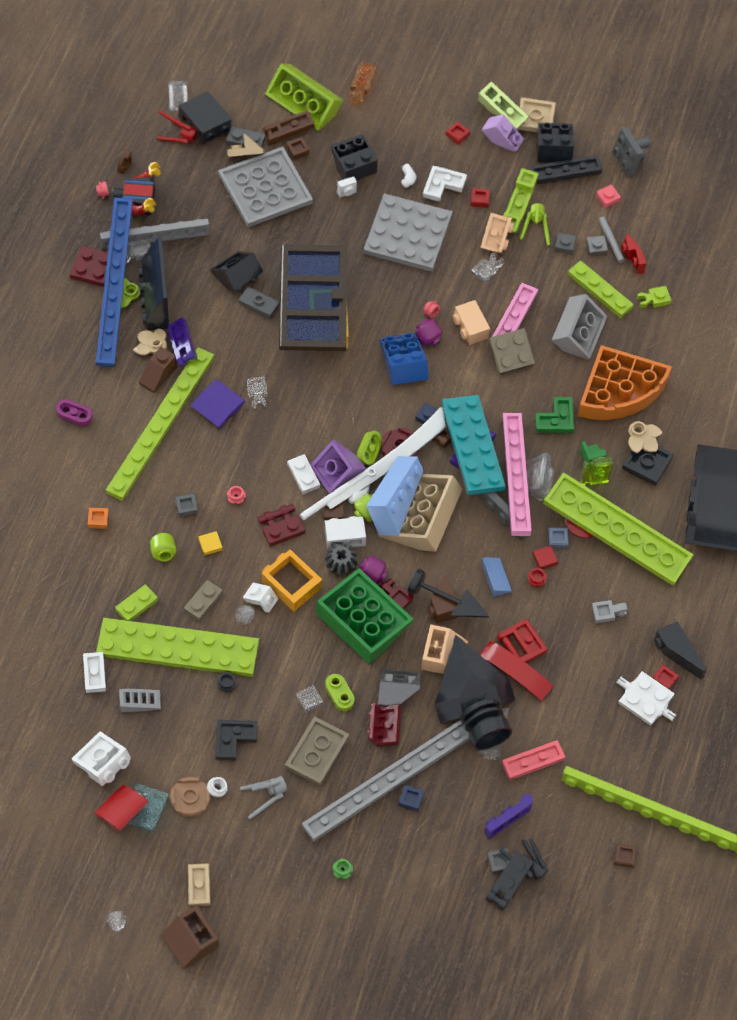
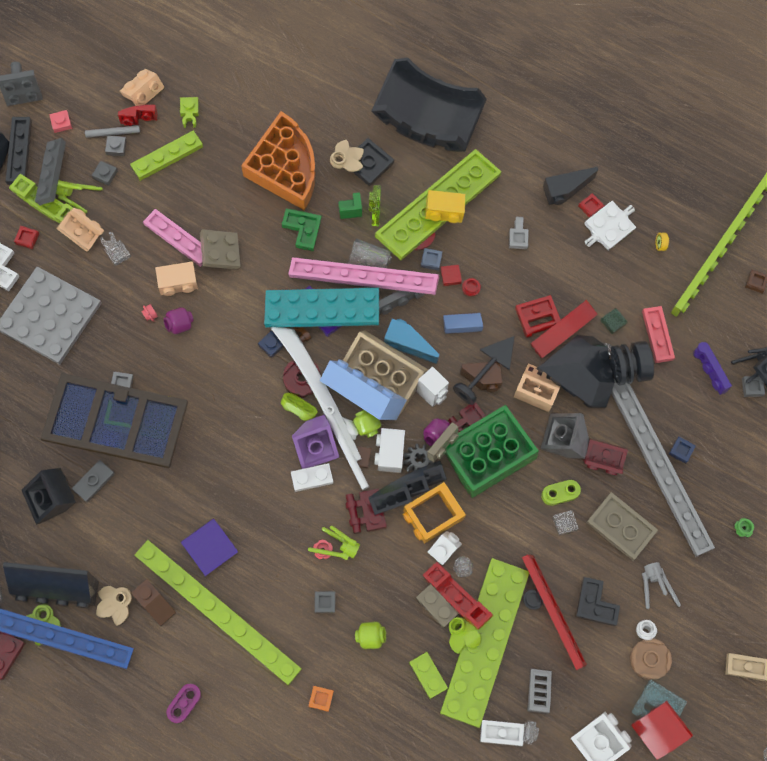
camera: 80 degrees left, 10 degrees up
dark purple plate [167,317,197,367] -> none
yellow tile [198,531,223,556] -> none
clear plate [246,376,268,410] -> none
blue slope [380,333,429,385] -> none
light grey slope [552,294,607,360] -> none
none -> dark grey plate [35,138,66,205]
none -> flat silver plate [111,372,134,388]
none -> light nougat bracket [120,69,164,106]
none -> lime plant [308,526,360,560]
none -> black slope [368,461,447,515]
none -> dark azure slope [384,319,439,364]
none -> white brick [416,367,449,407]
none -> red slope [423,562,493,630]
none -> yellow brick [425,190,465,223]
none -> dark tan plate [427,422,459,463]
none -> lime plate [449,617,481,654]
none -> red tile [522,555,587,670]
none -> clear plate [523,720,539,745]
none -> clear green tile [601,308,628,334]
none -> yellow tile [656,233,669,251]

